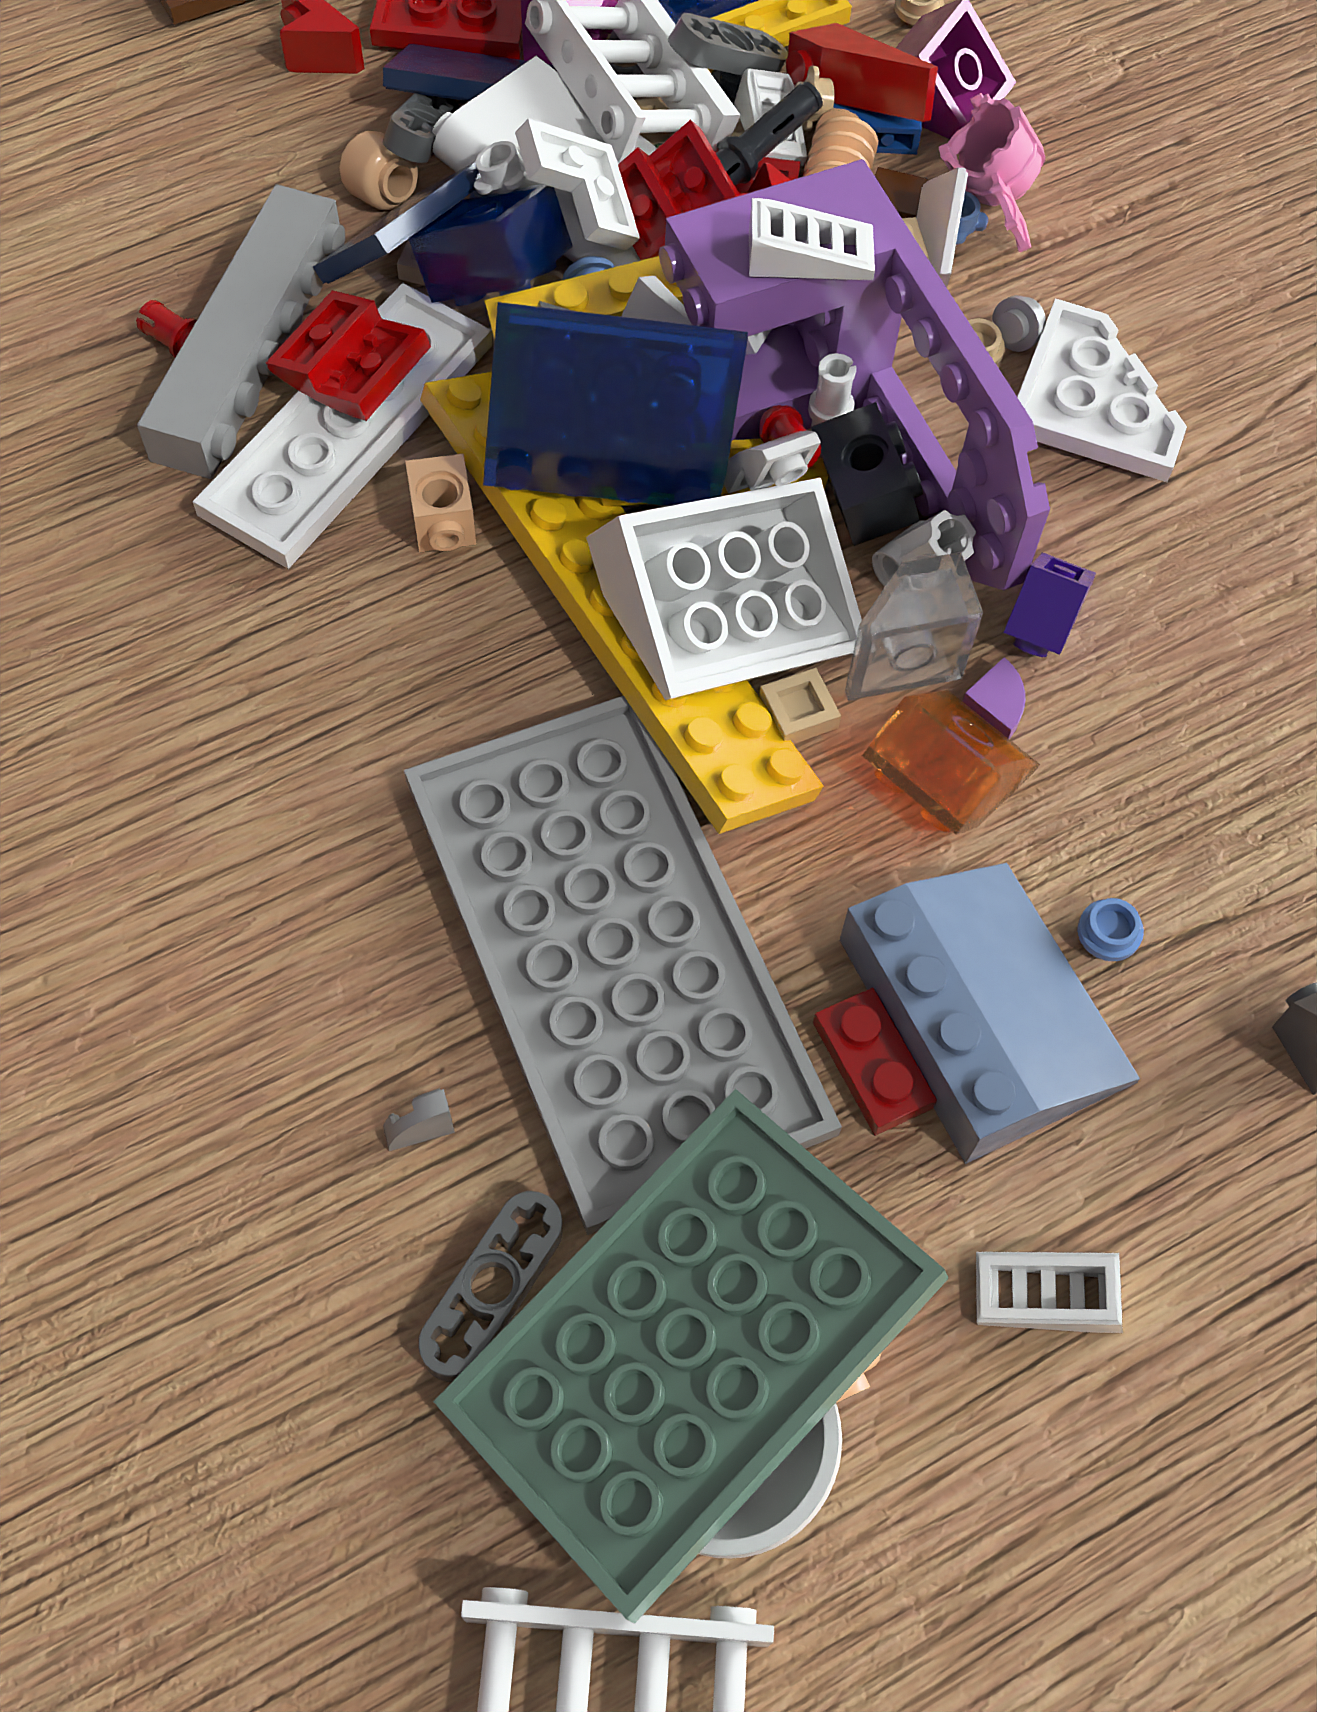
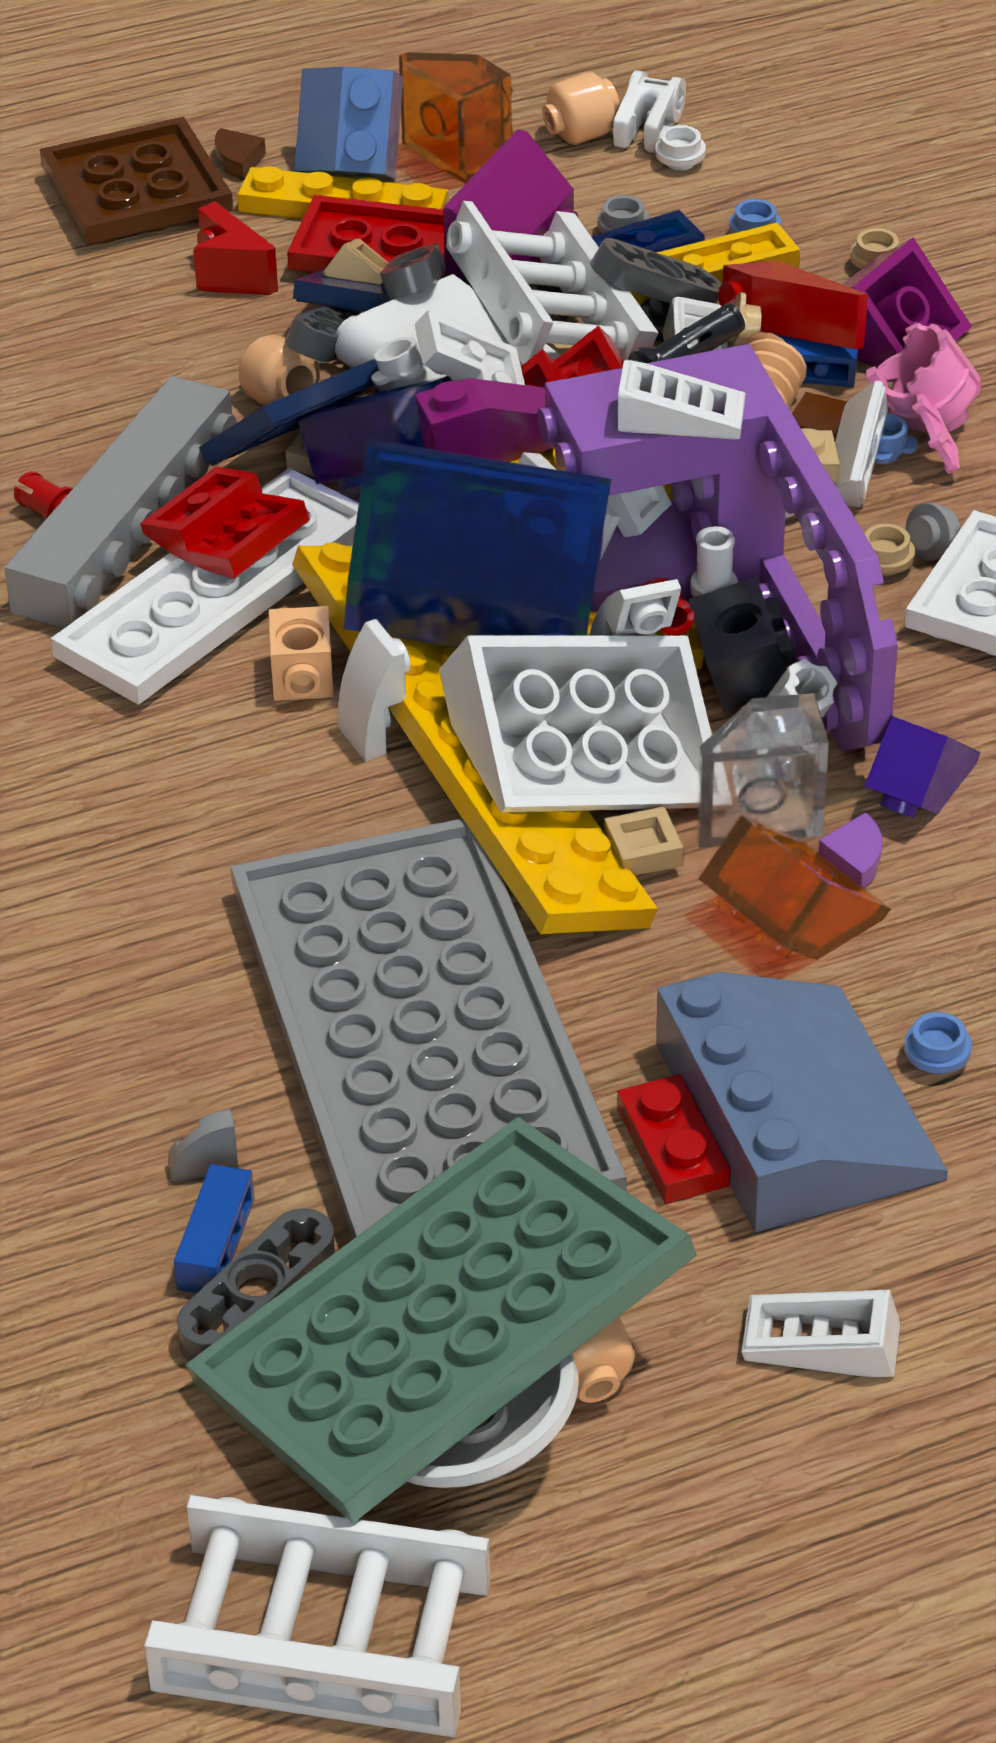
camera: 10 degrees right, 20 degrees down
none -> blue piece [174,1164,255,1293]
none -> tan slope [322,239,389,285]
none -> white slope [338,619,411,762]
none -> dark grey beam [380,243,447,300]
none -> magenta slope [415,378,554,481]

